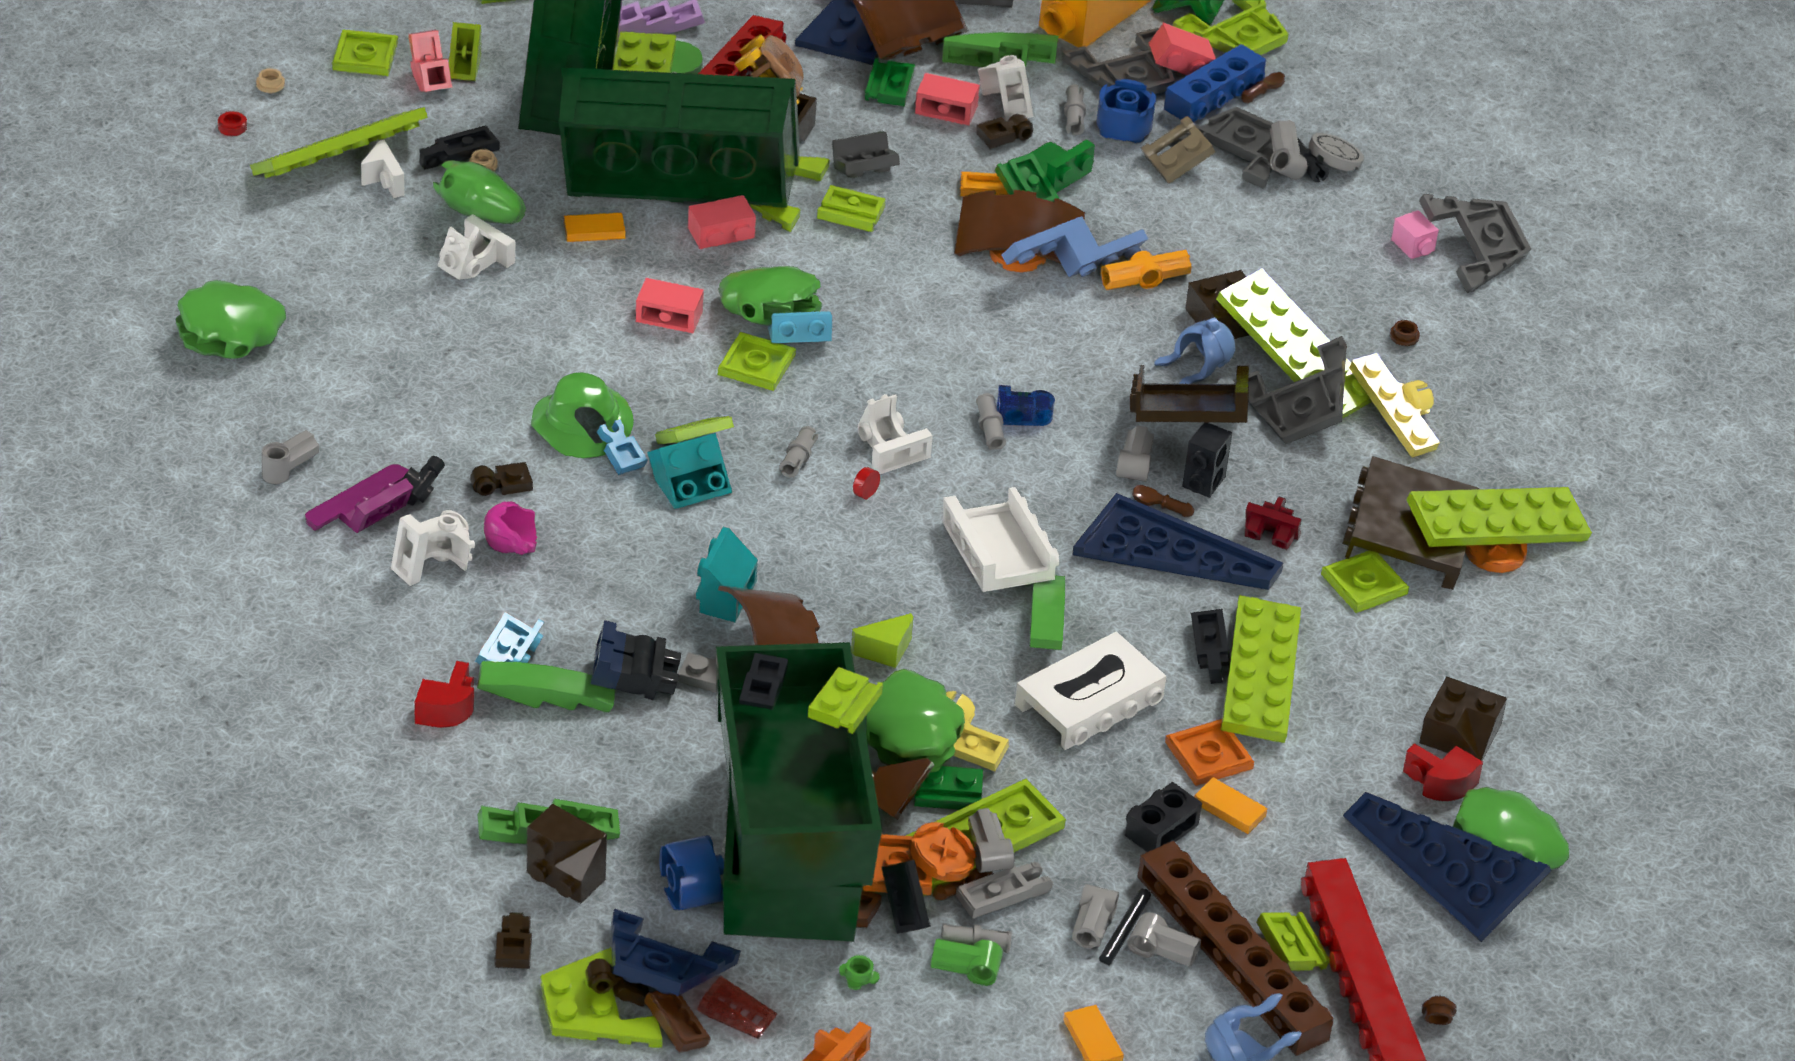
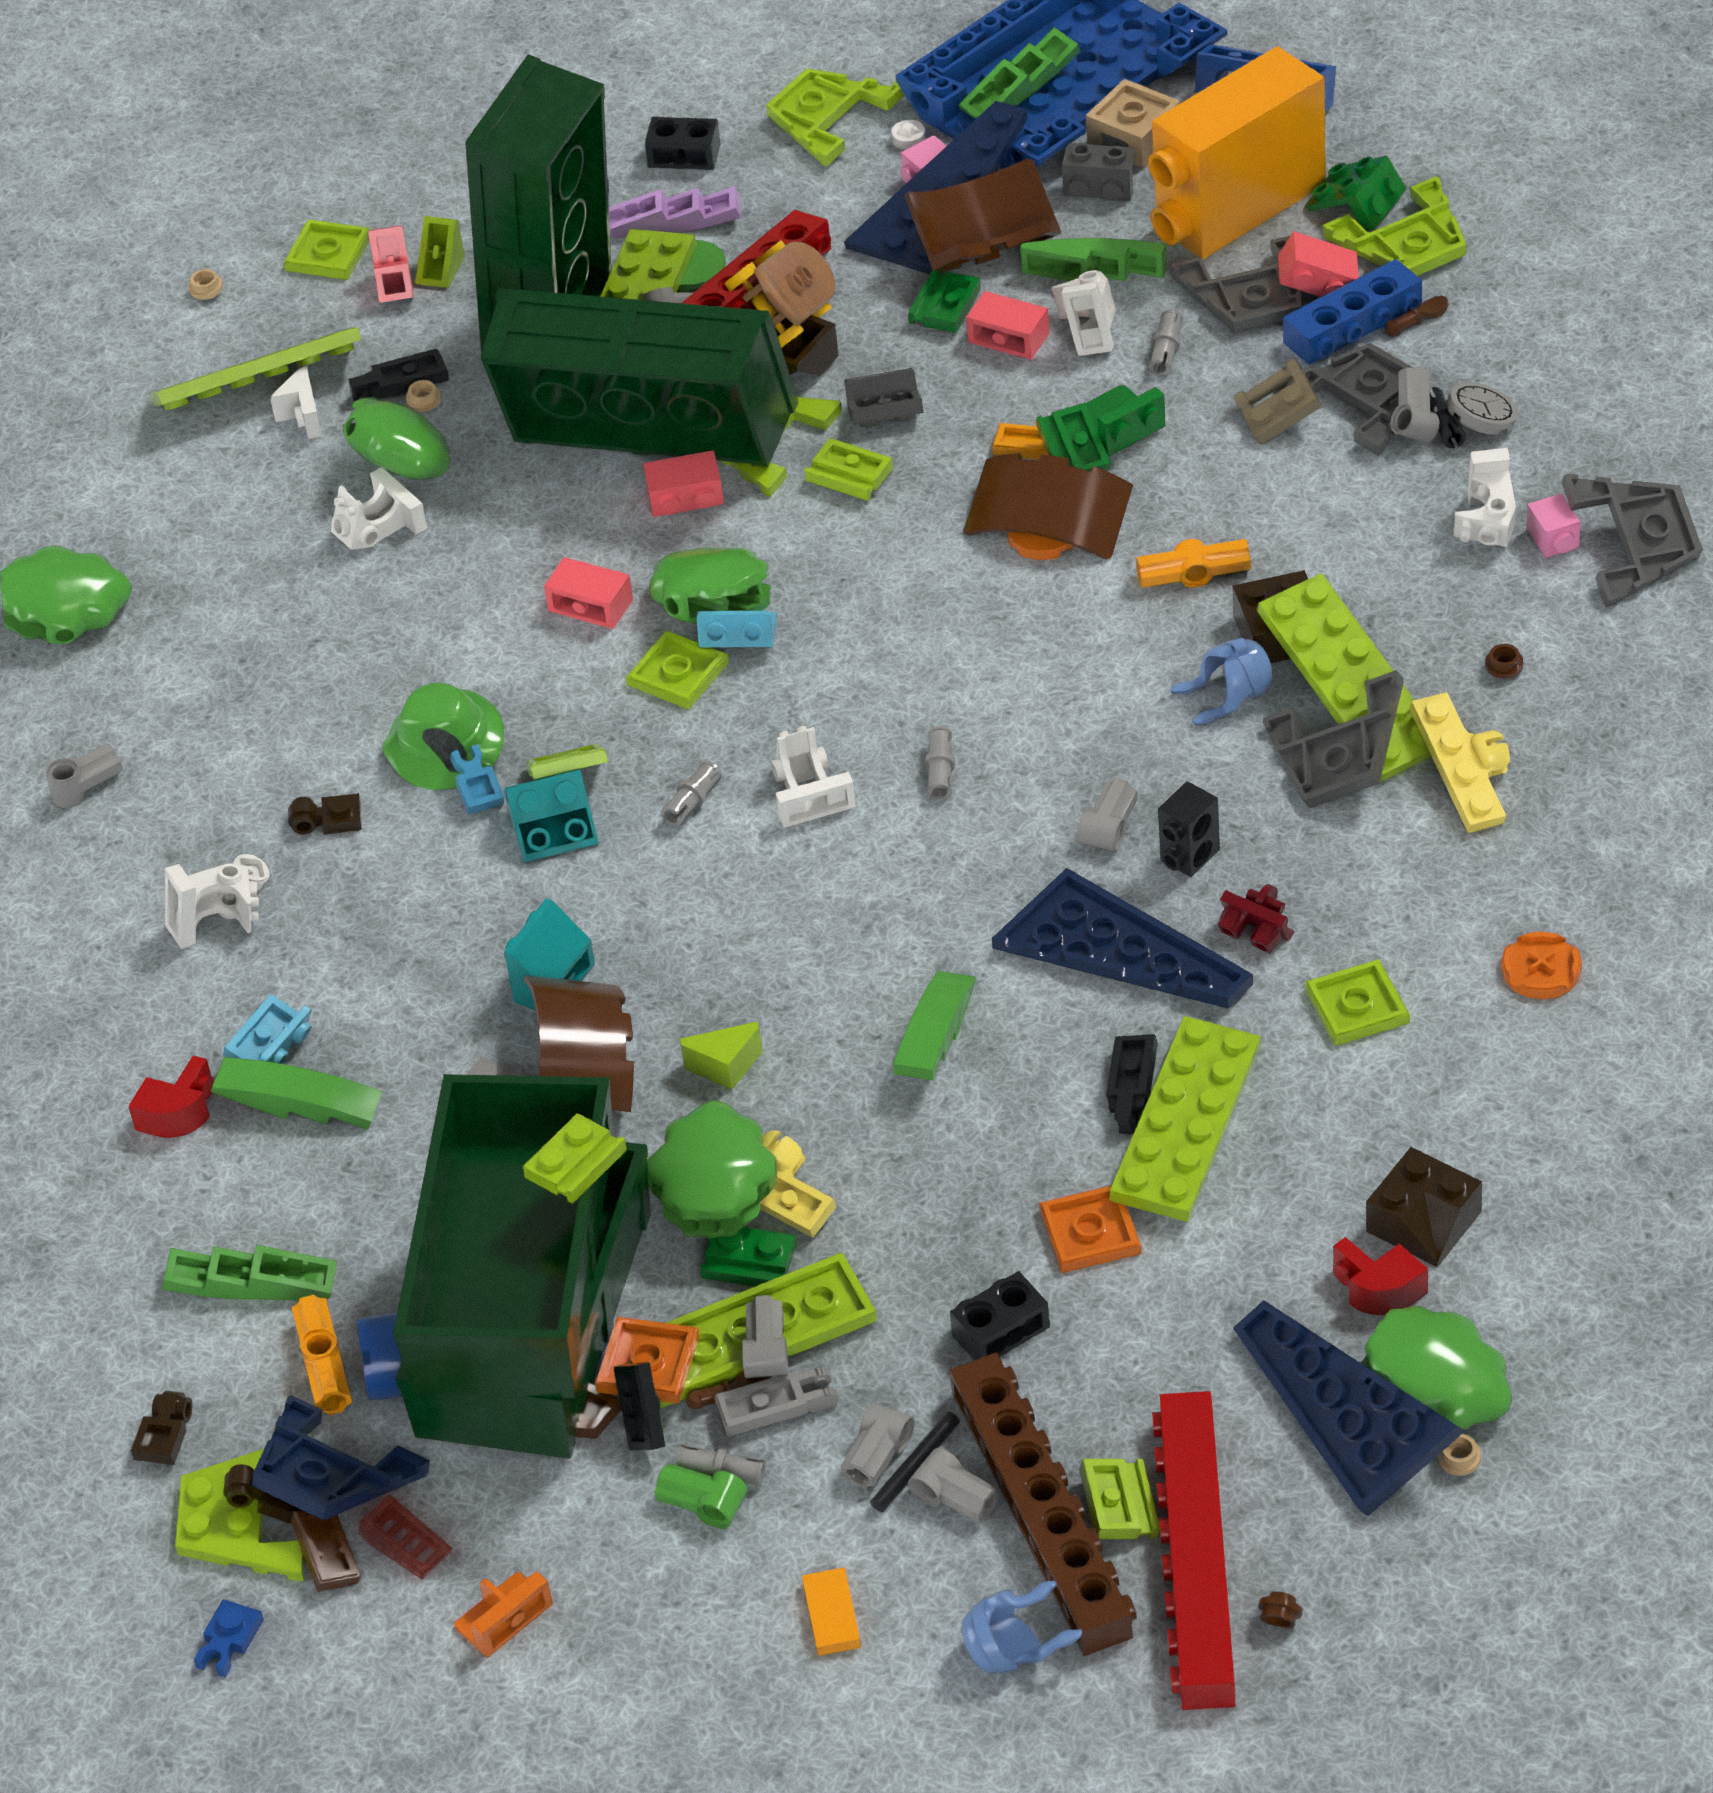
camera: 20 degrees right, 5 degrees up
red tile [218,111,247,136] -> none
magenta plate [305,464,414,533] -> none
black plate [401,456,445,506] -> none
dark pink hair [484,501,537,555] -> none
dark brown slope [527,803,607,904] -> none
light orange tile [563,212,626,242] -> none
black hips [591,620,681,700] -> none
black slope [739,653,788,710] -> none
bright green plate [839,955,880,990] -> none
red tile [853,467,880,500] -> none
reddish brown slope [872,758,935,820] -> none
orange tile [910,822,976,882] -> none
white panel [943,487,1059,592] -> none
dark brown plate [976,114,1033,149] -> none
clear blue leg [997,385,1055,426] -> none
medium blue bracket [1002,216,1148,277] -> none
white panel [1015,631,1167,750] -> none
blue brick [1096,79,1156,143] -> none
dark brown panel [1130,365,1249,423] -> none
reddish brown piece [1132,485,1194,517] -> none
light orange tile [1194,777,1268,834] -> none
dark brown panel [1342,456,1479,590] -> none
lime plate [1406,487,1592,547] -> none
none -> light orange piece [291,1295,352,1416]
none -> tan plate [1437,1434,1481,1476]
none -> white tile [1453,448,1516,547]

